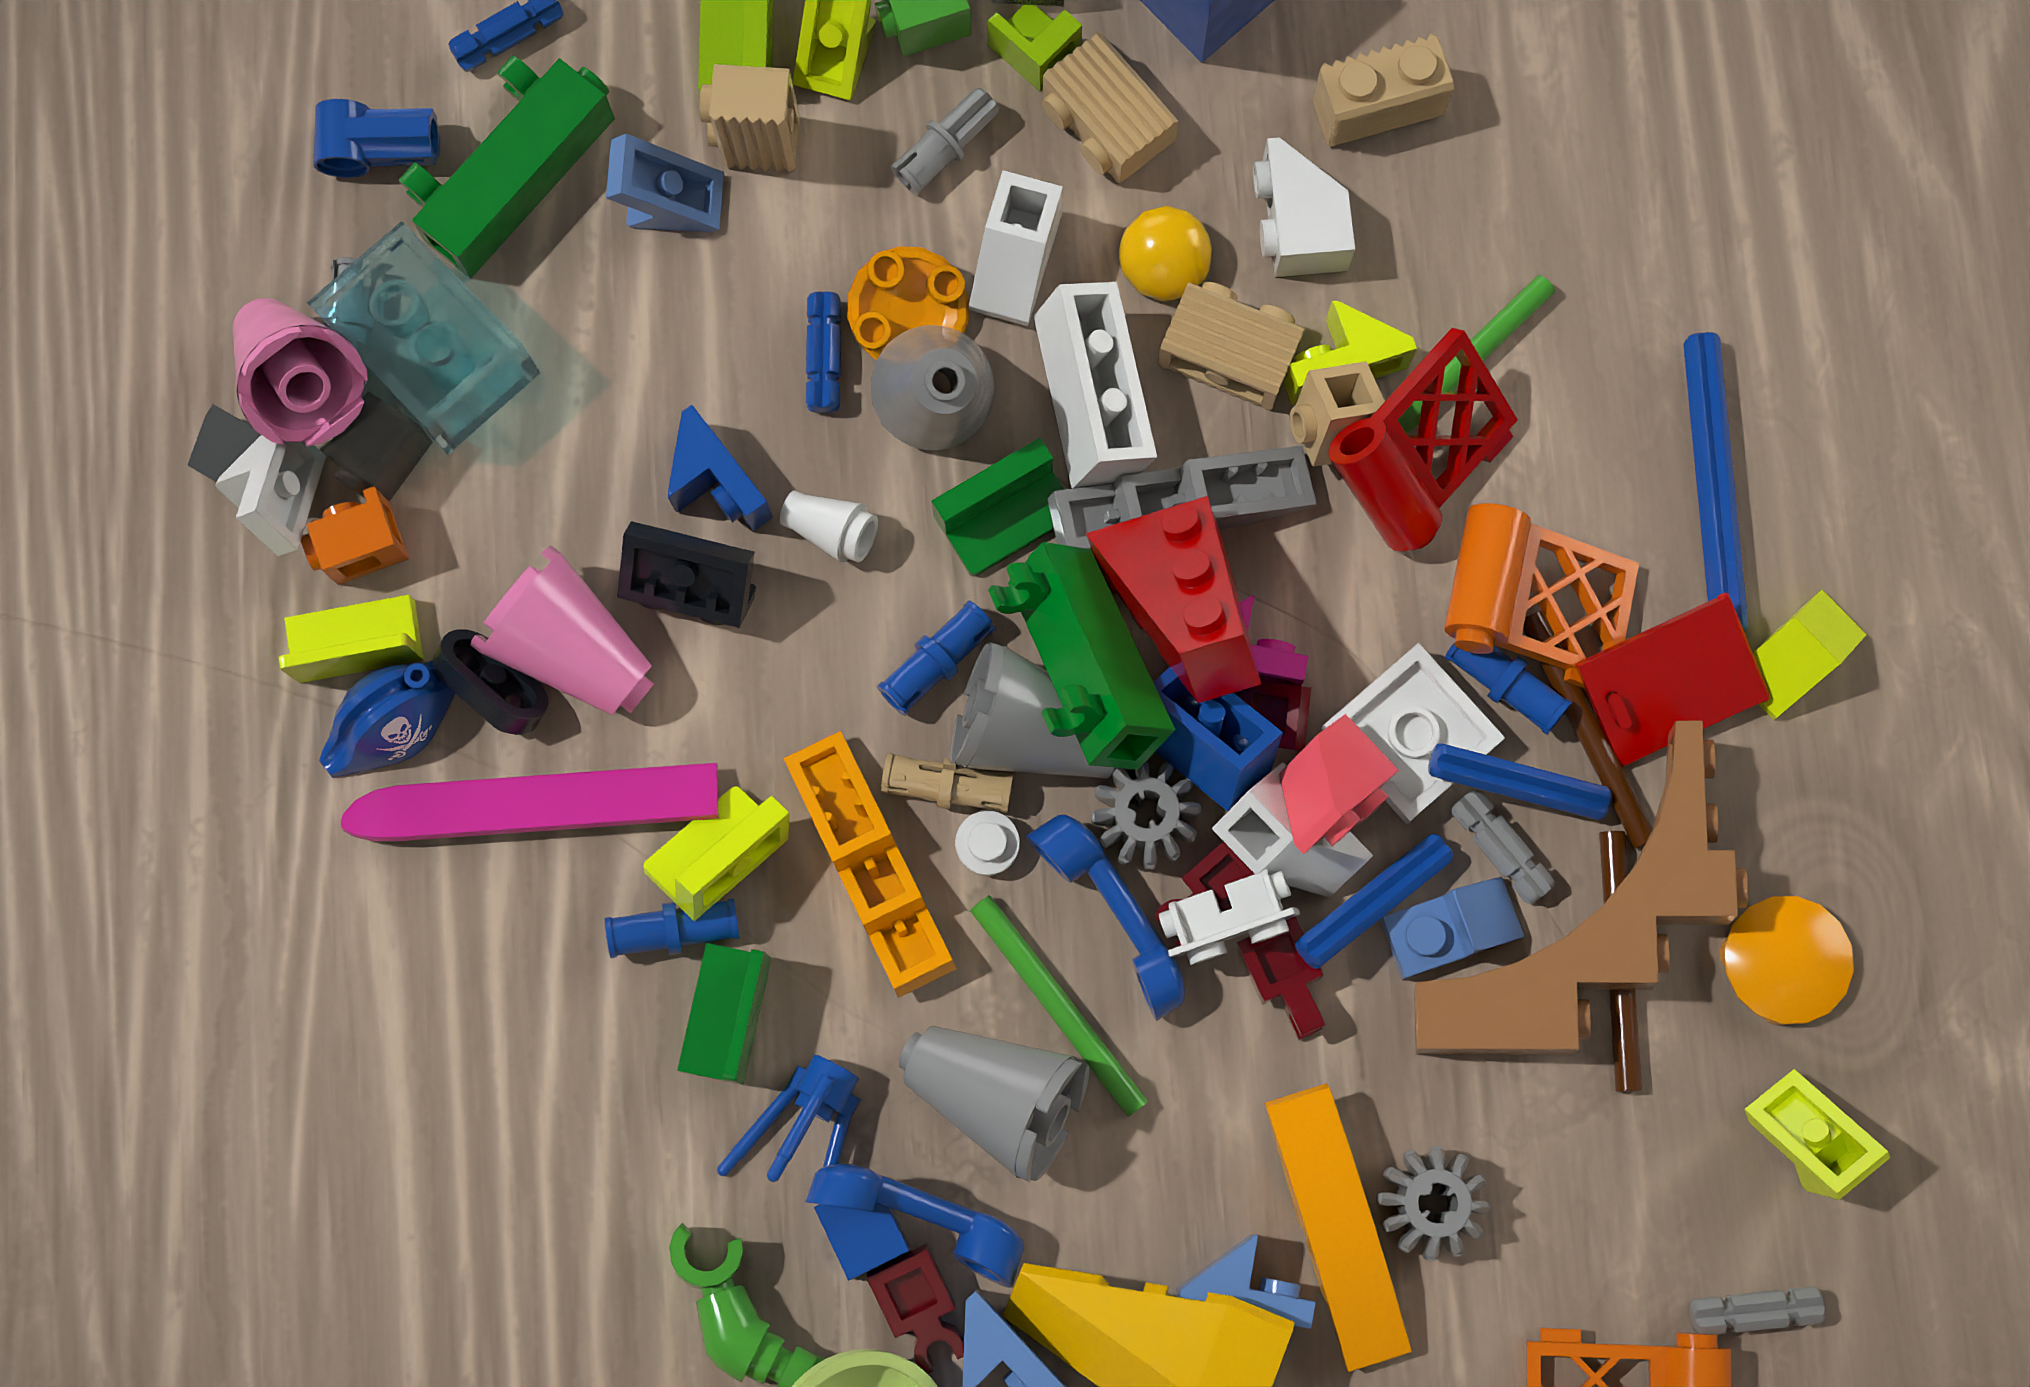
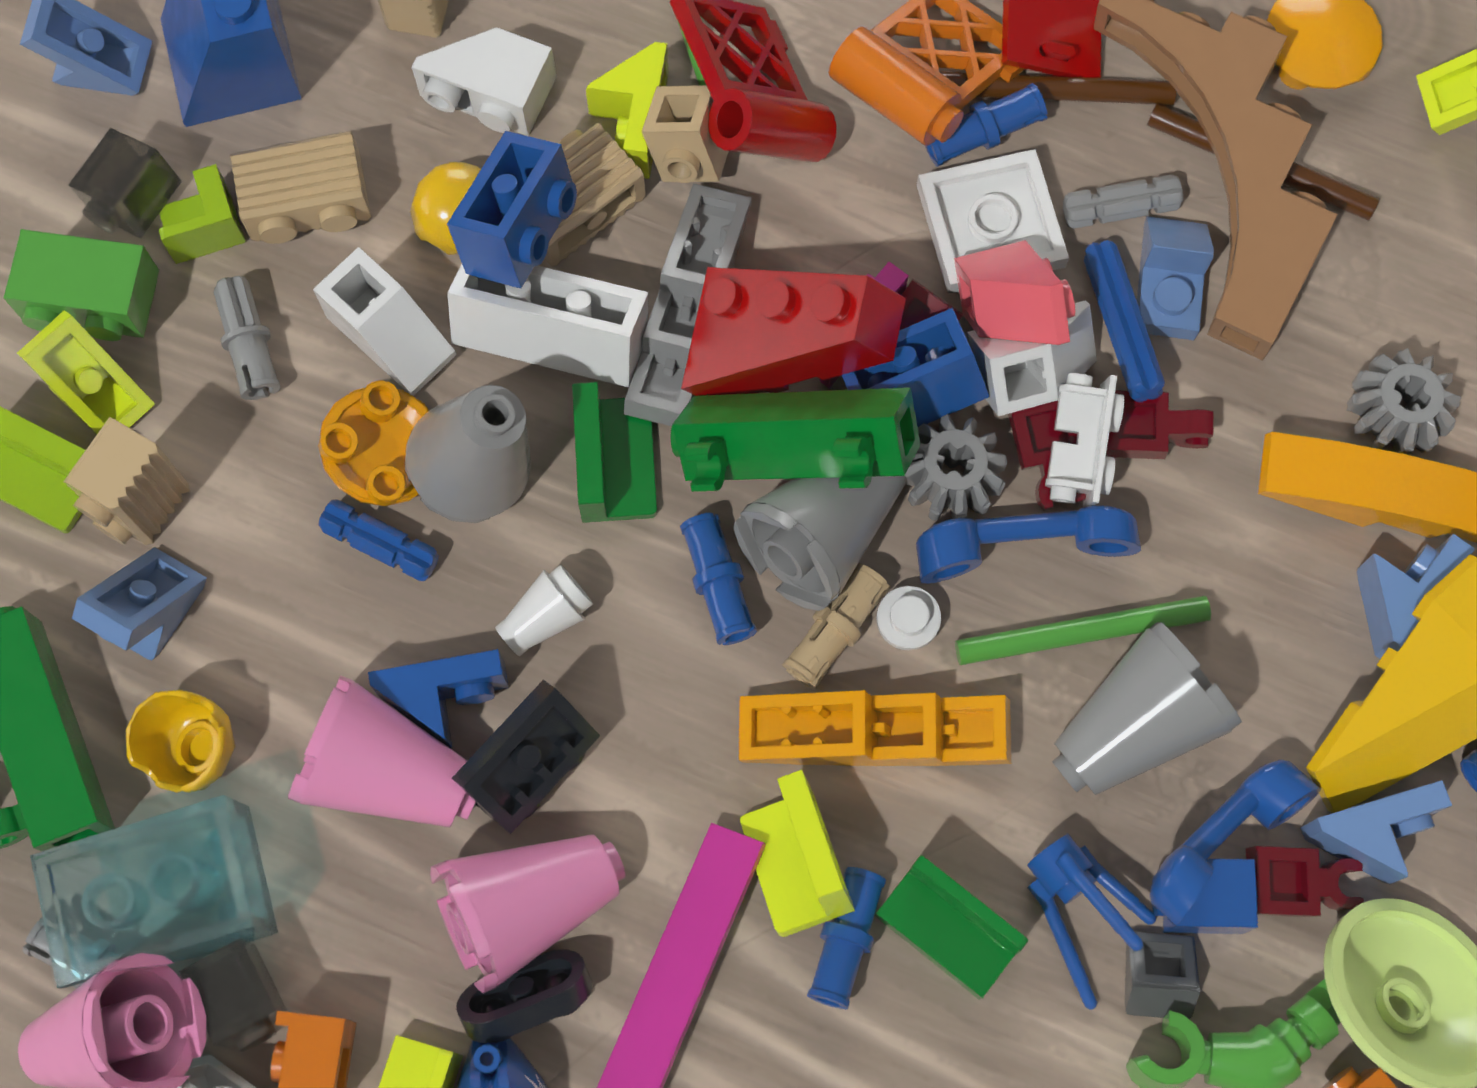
camera: 65 degrees left, 5 degrees down
blue axle [1428,743,1612,820] -> none
none -> yellow hair [126,690,235,793]
none -> bright pink cone [288,675,475,827]
none -> blue brick [447,131,577,289]
none -> dark grey slope [1124,931,1200,1019]

